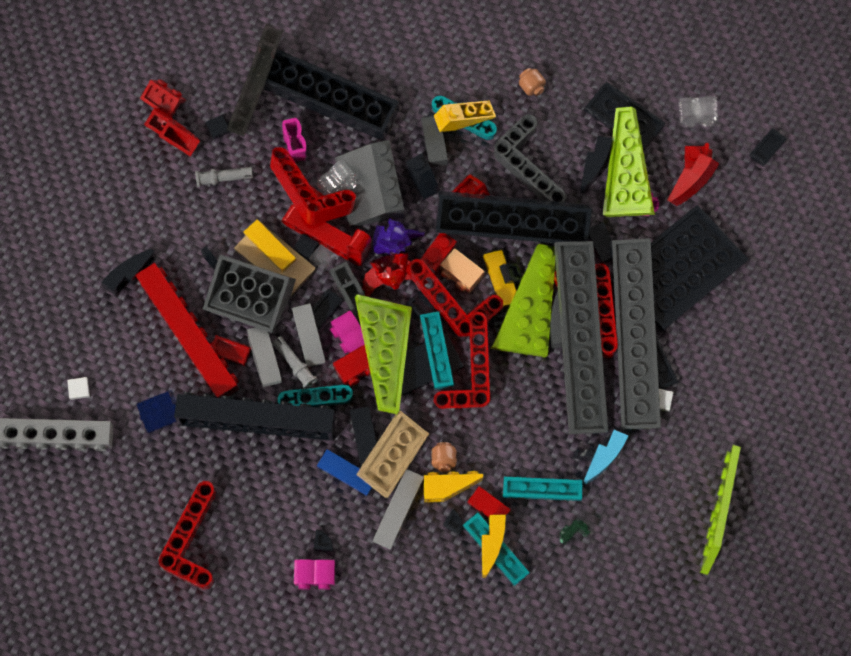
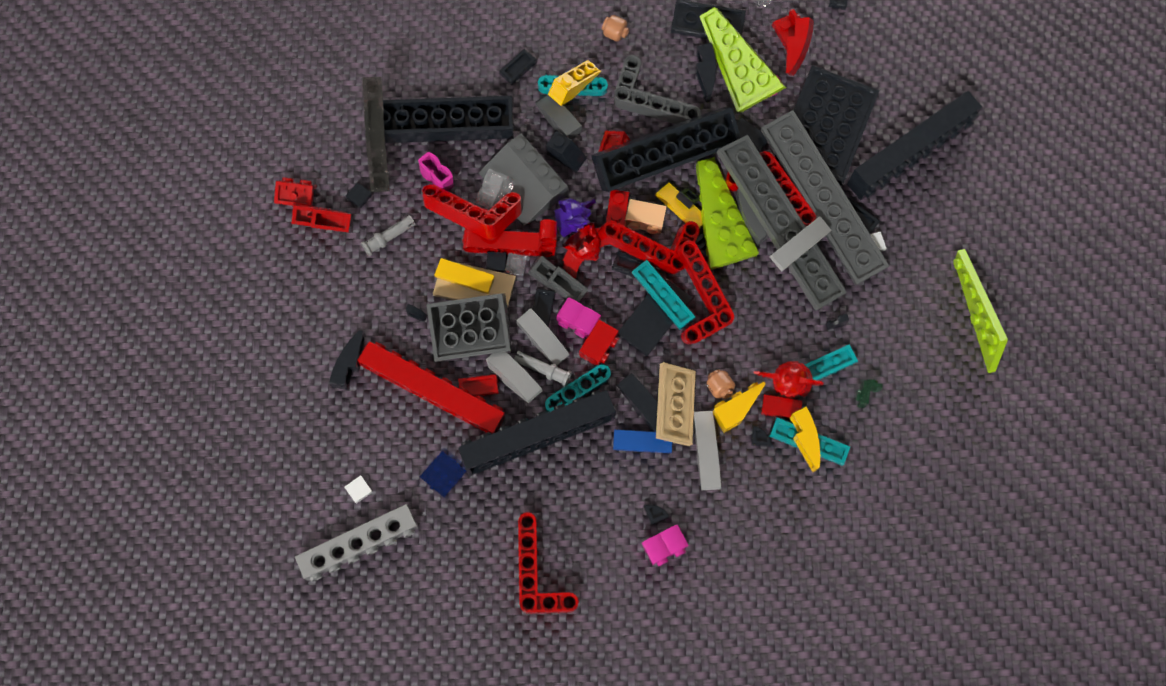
camera: 30 degrees left, 0 degrees up
lime wing [355,295,412,414] -> none
medium azure slope [583,430,628,485] -> none
none -> black tile [499,49,537,85]
none -> red helmet [754,361,824,398]
none -> light grey slope [770,216,832,272]
none -> black brick [847,91,983,201]

